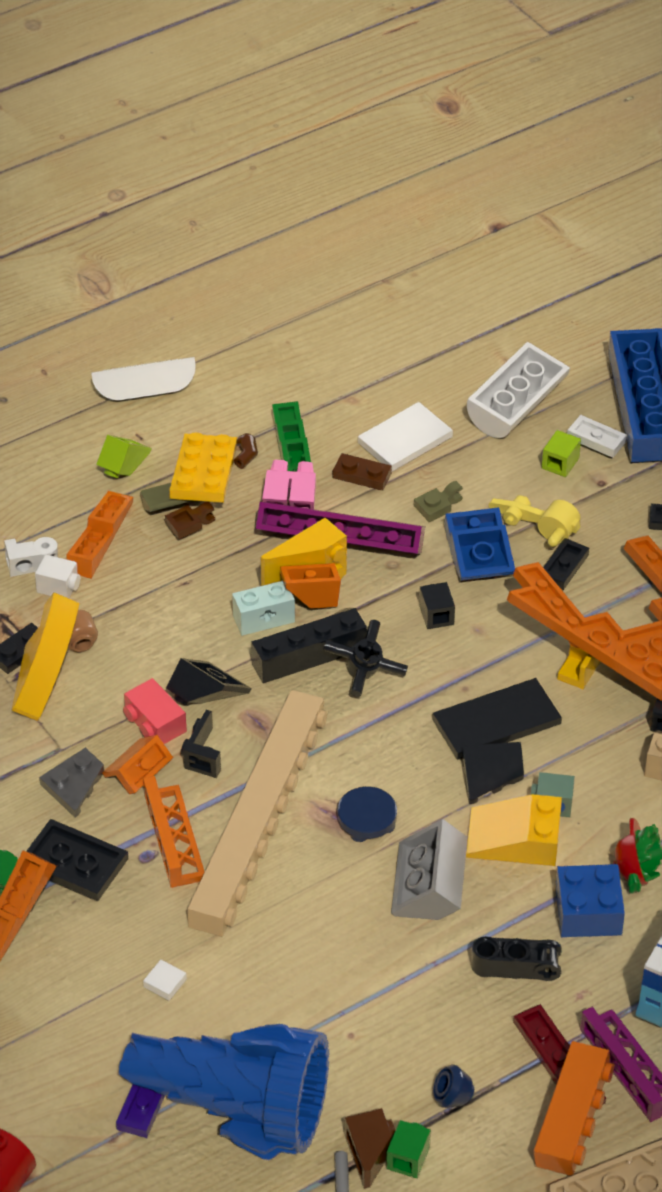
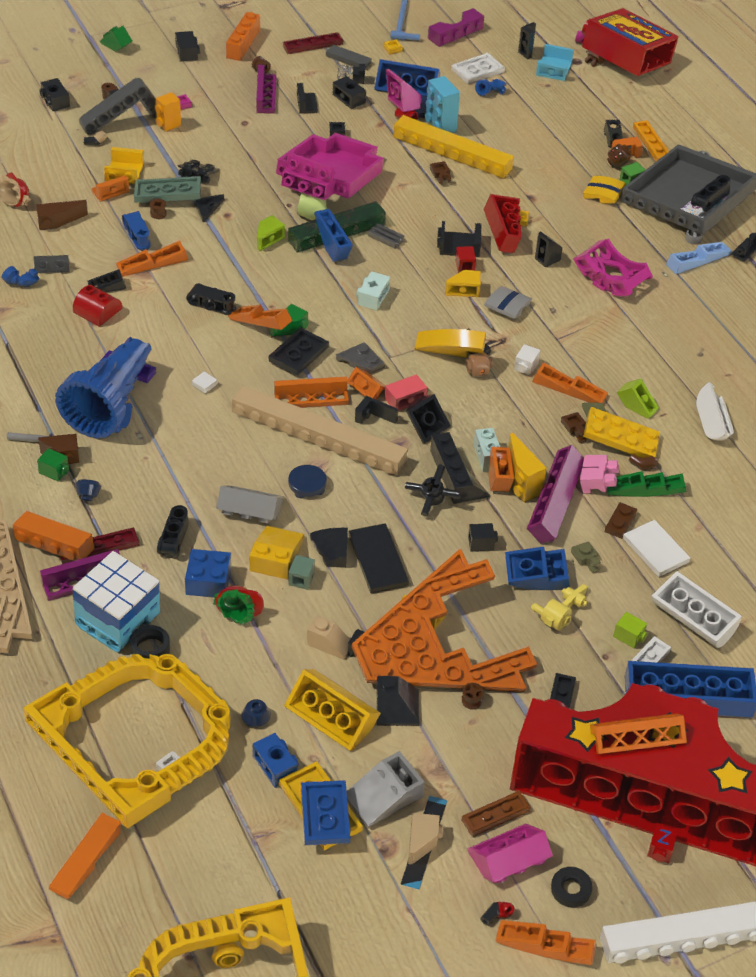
camera: 95 degrees right, 0 degrees up
white leg [4,537,58,577] -> none
black plate [543,538,589,590] -> none

